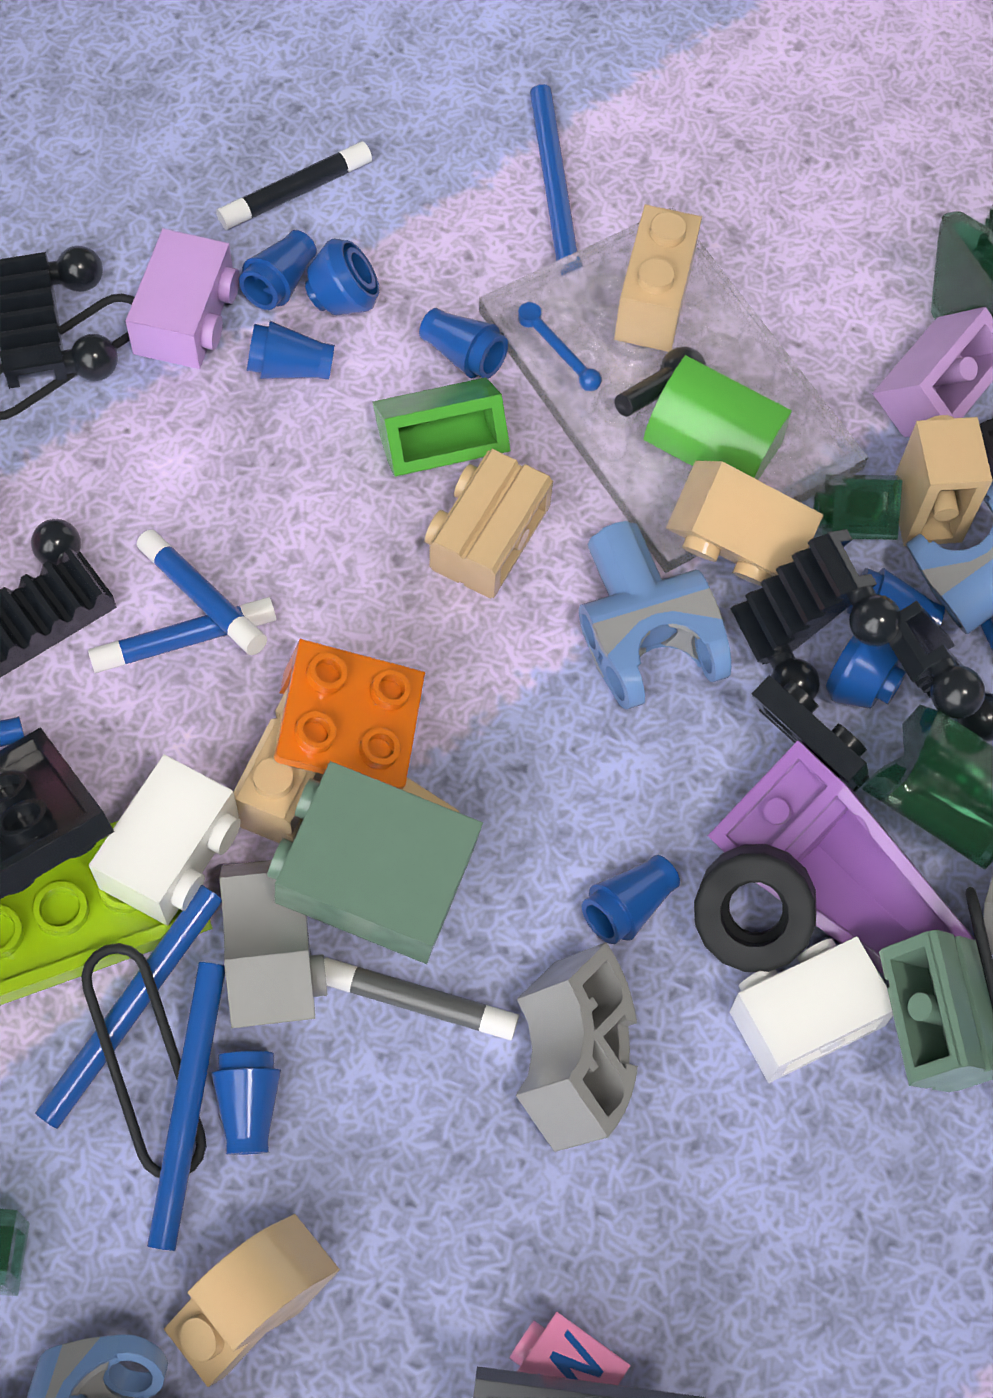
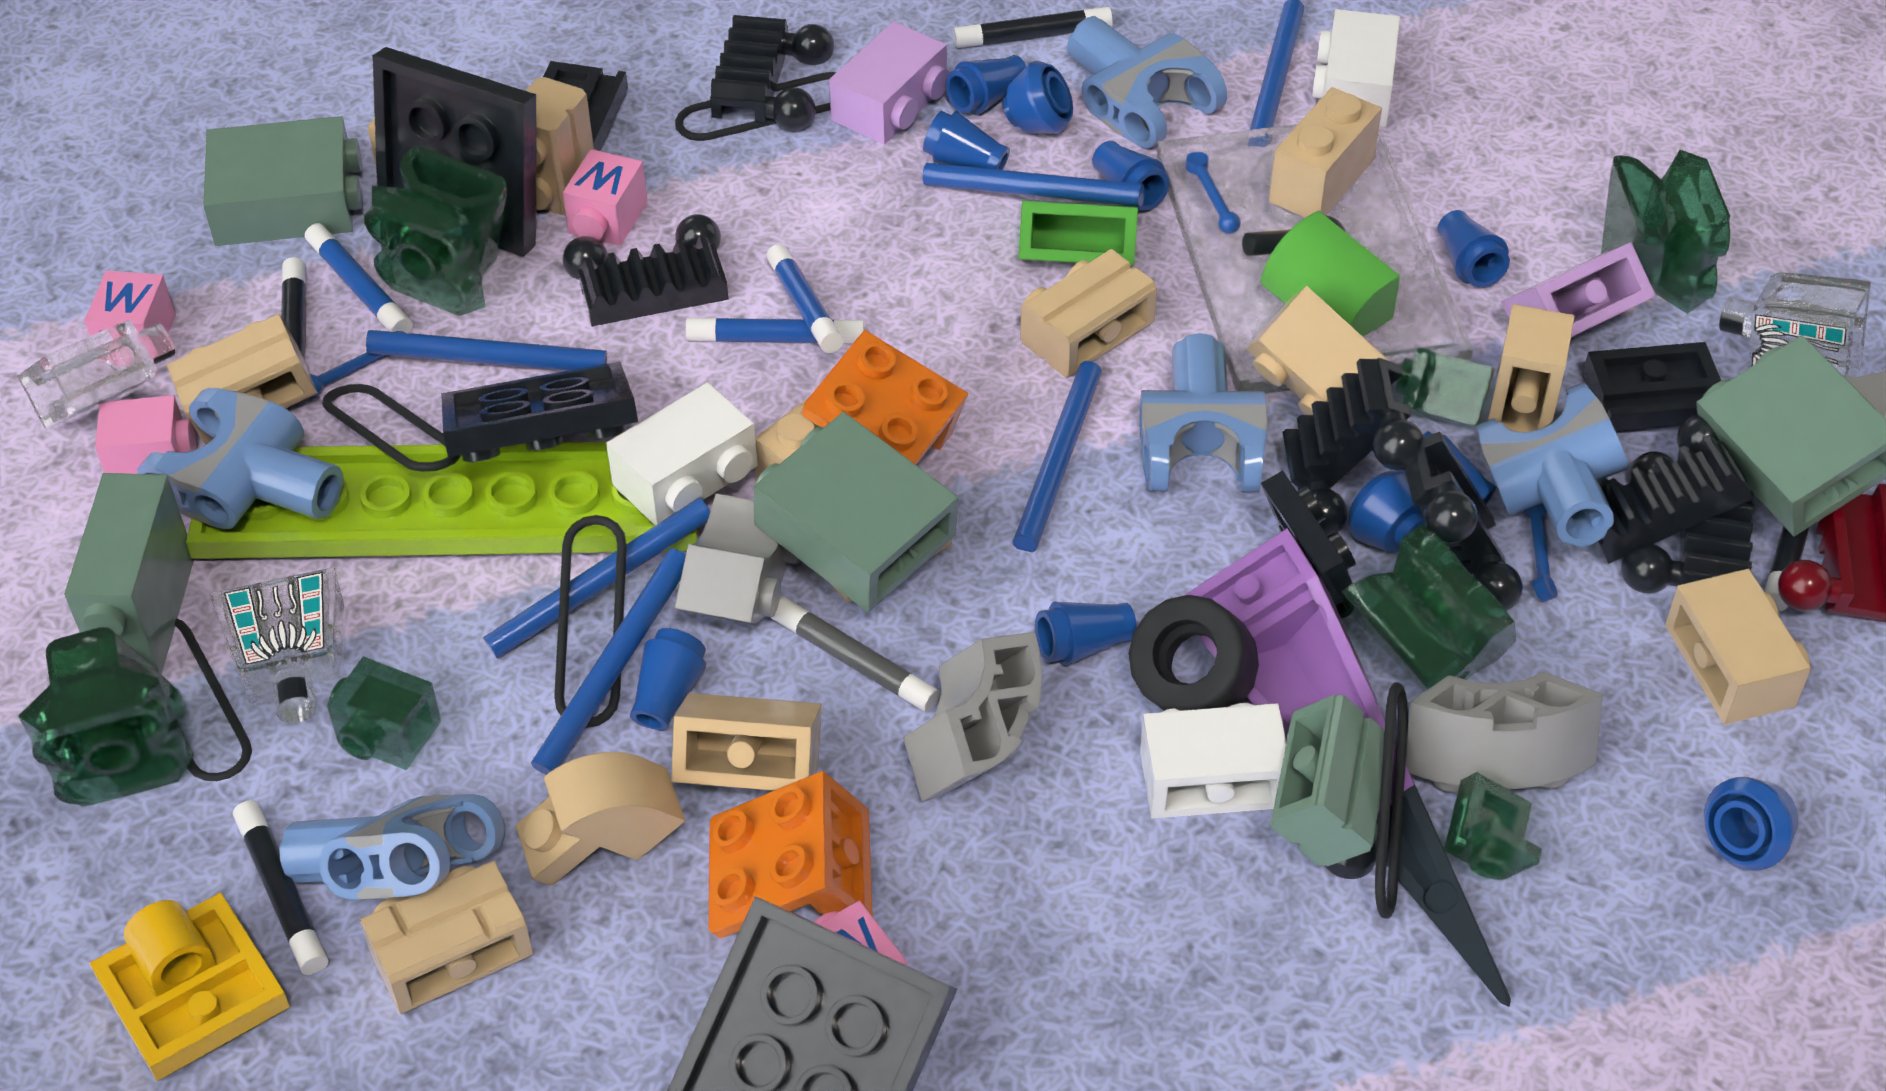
camera: 25 degrees right, 15 degrees down
none -> tan brick [671,693,822,791]
none -> orange bracket [708,770,873,938]
none -> blue bar [922,163,1145,207]
none -> blue bar [1013,361,1102,552]
none -> medium blue connector [1067,16,1227,149]
none -> white brick [1312,9,1400,127]
none -> blue cone [1437,210,1510,287]

